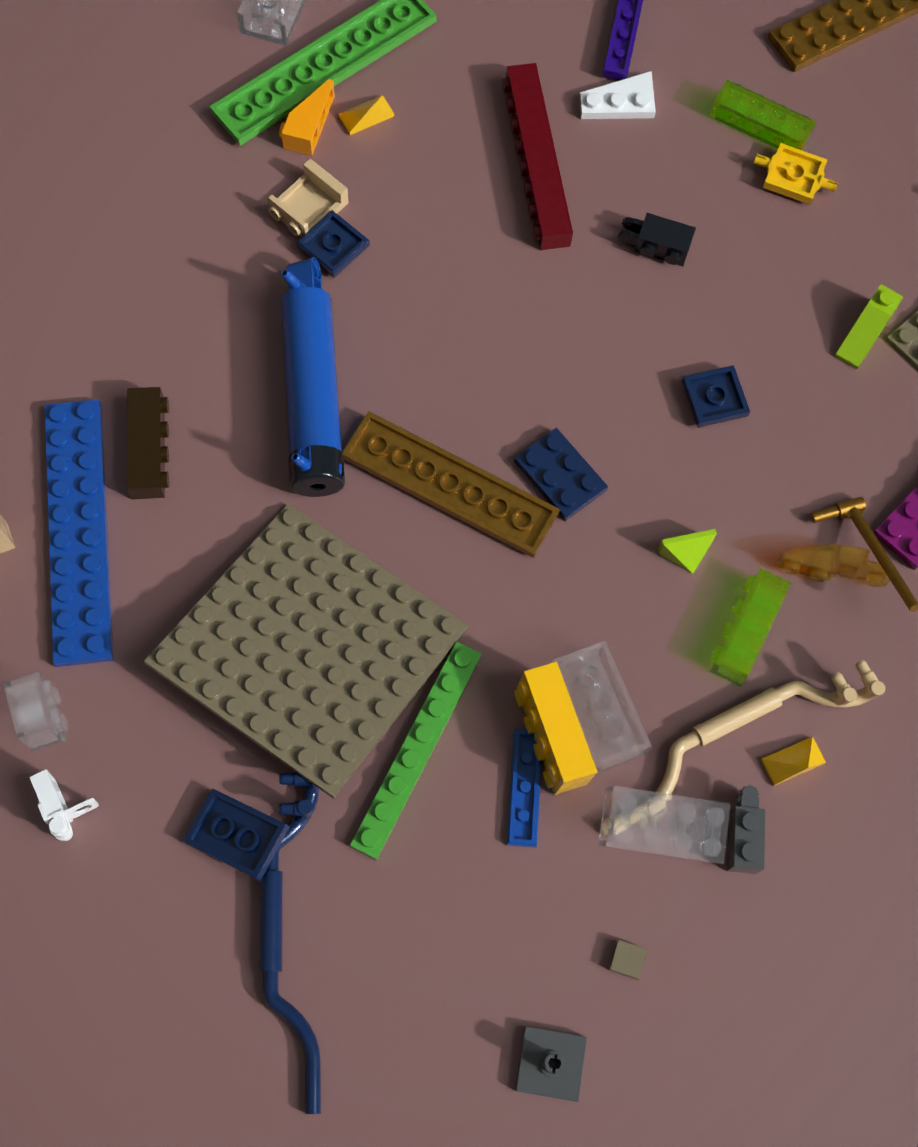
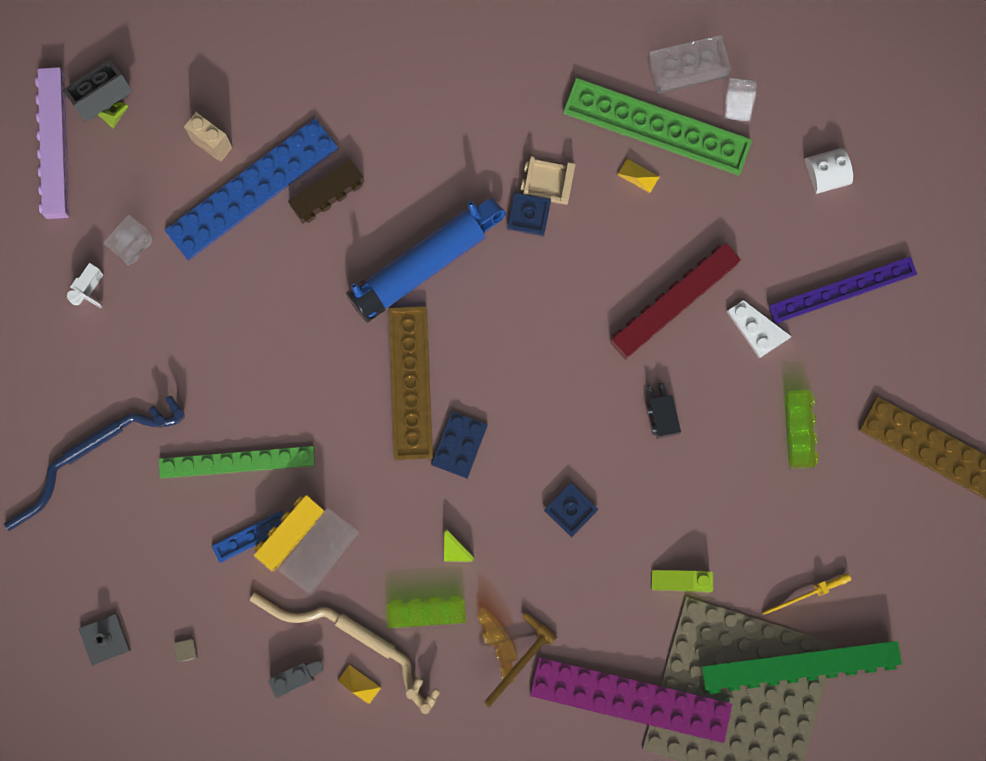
camera: 60 degrees right, 10 degrees up
dark tan baseplate [144,503,468,799] -> none
dark blue plate [183,789,290,881] -> none
light orange slope [279,79,335,156] -> none
clear brick [599,786,730,864] -> none
yellow plate [753,143,838,205] -> none

